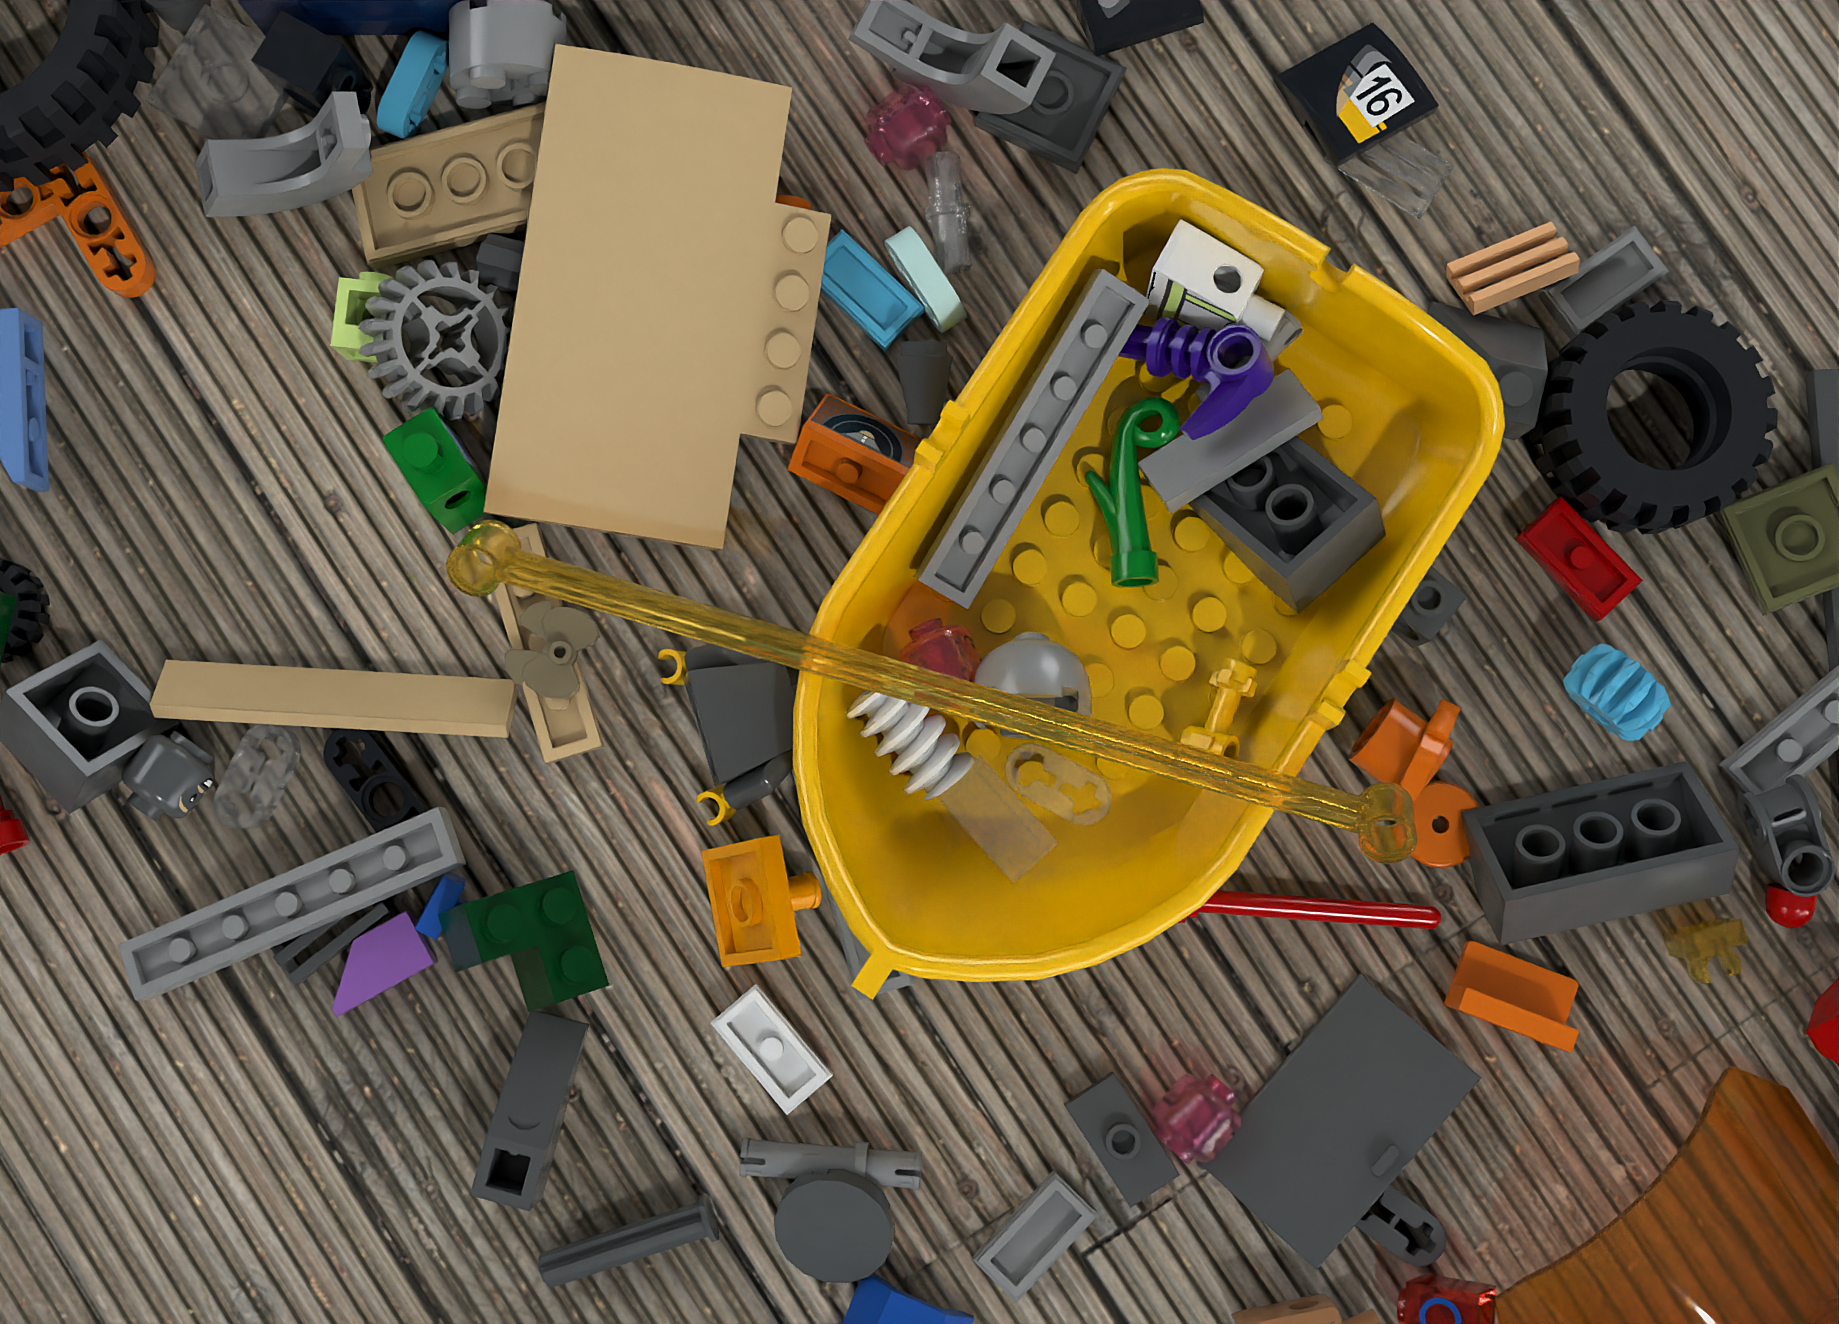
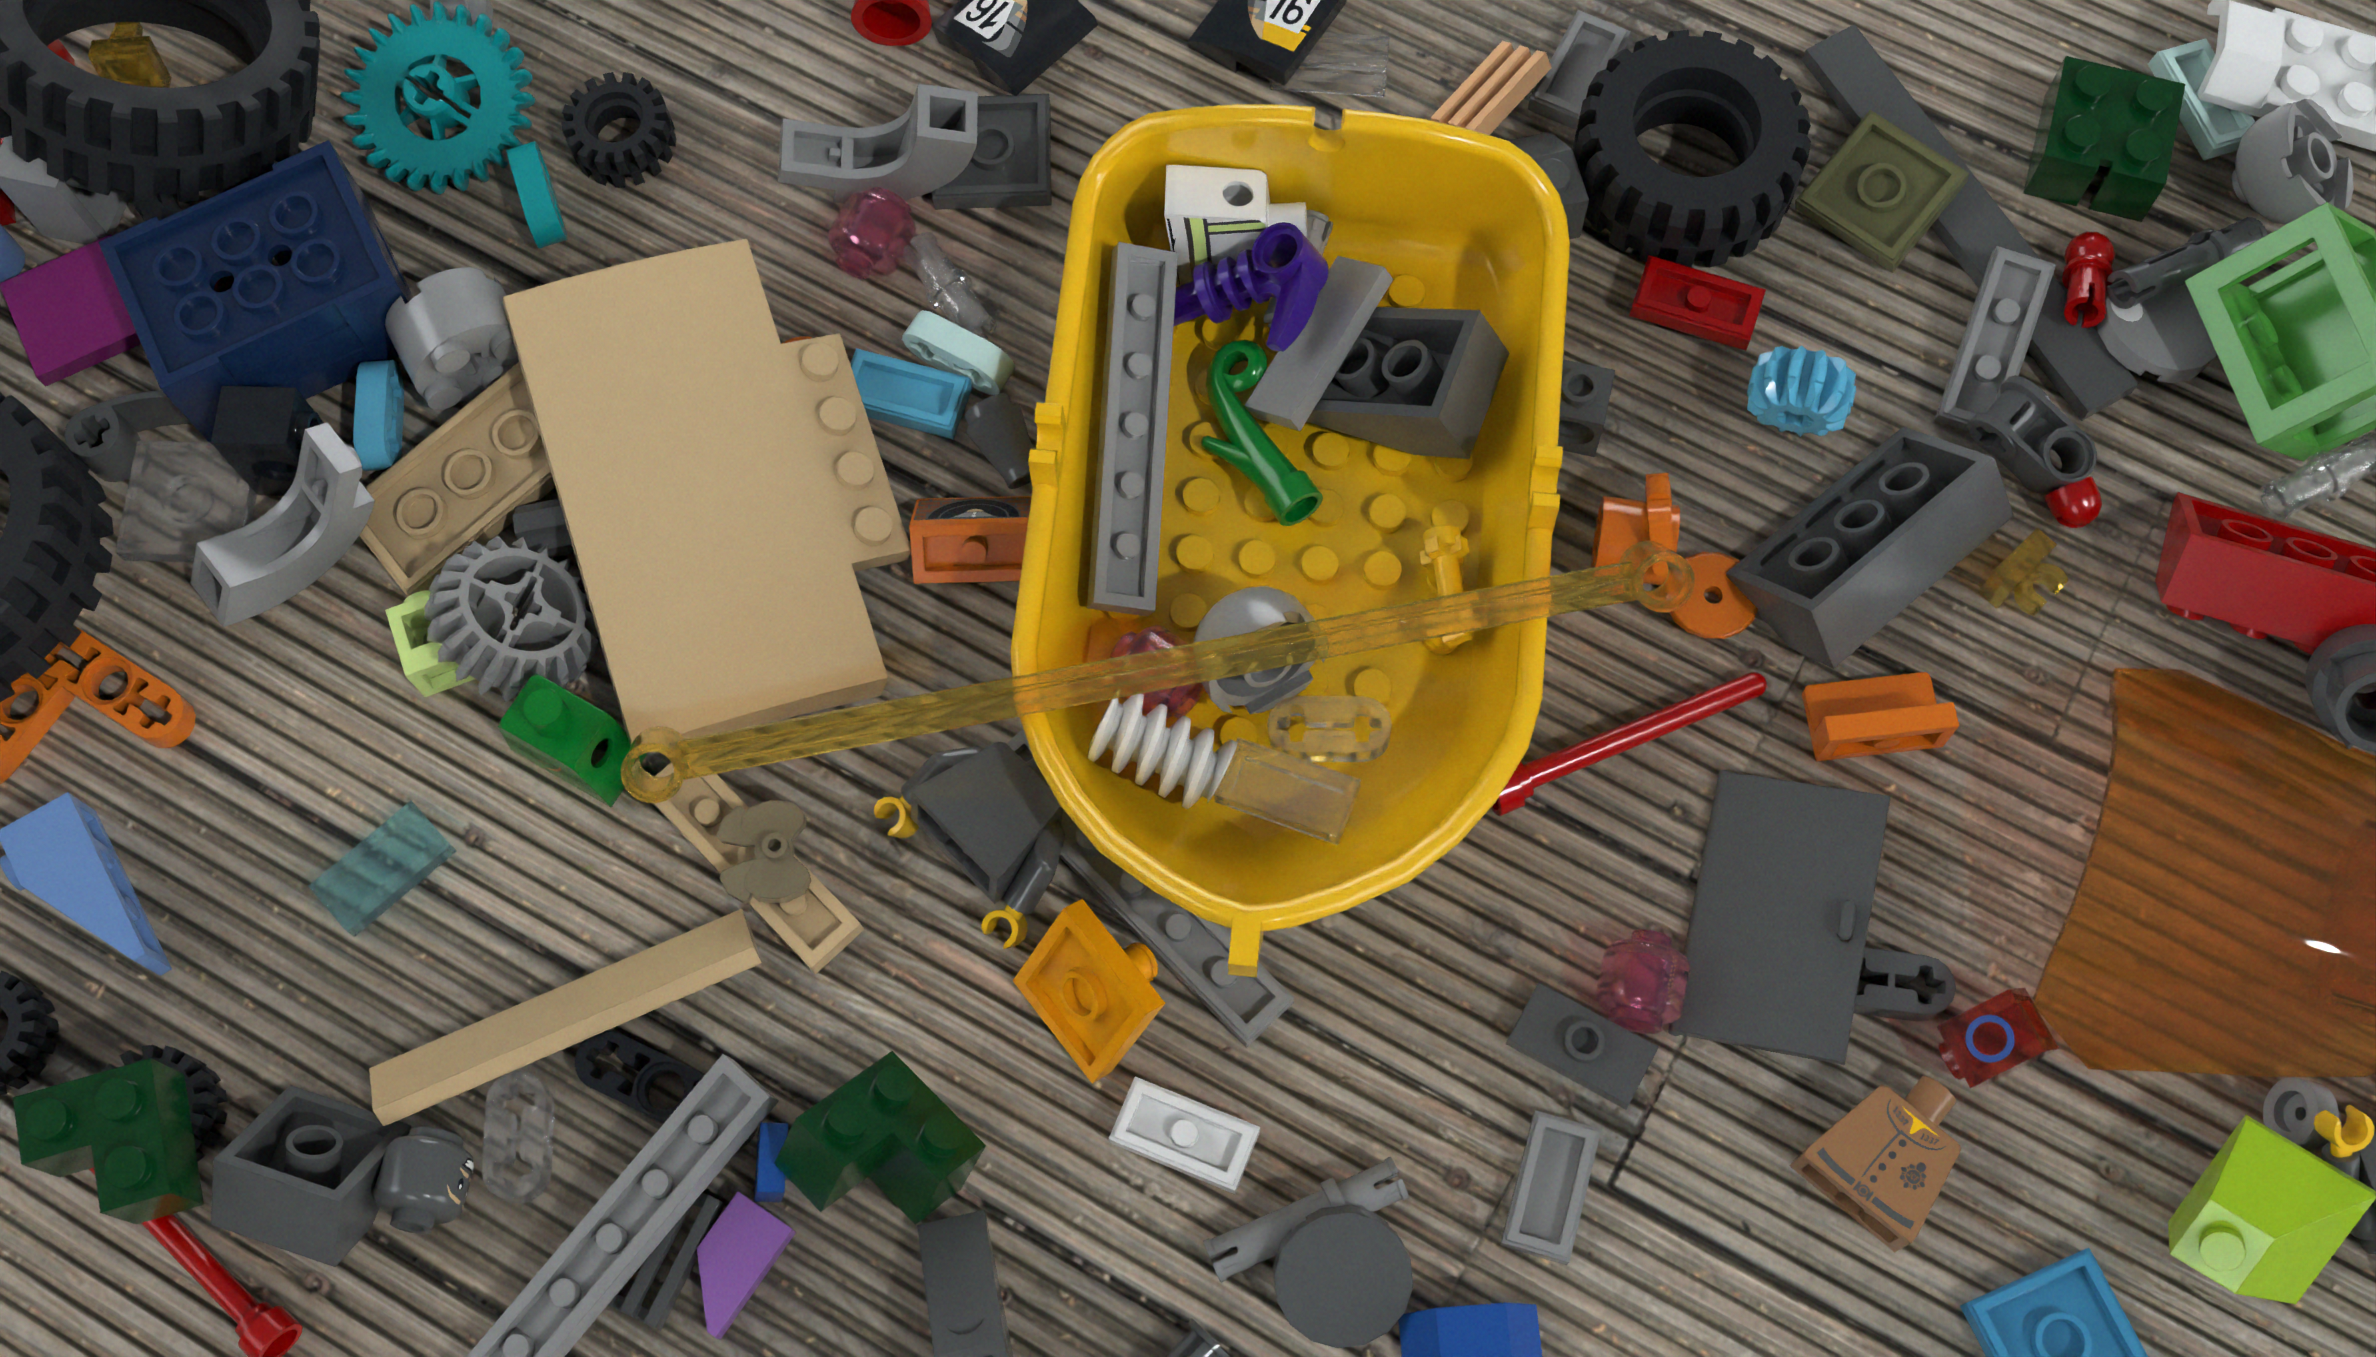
camera: 20 degrees left, 15 degrees down
none -> clear light blue tile [308,801,456,937]

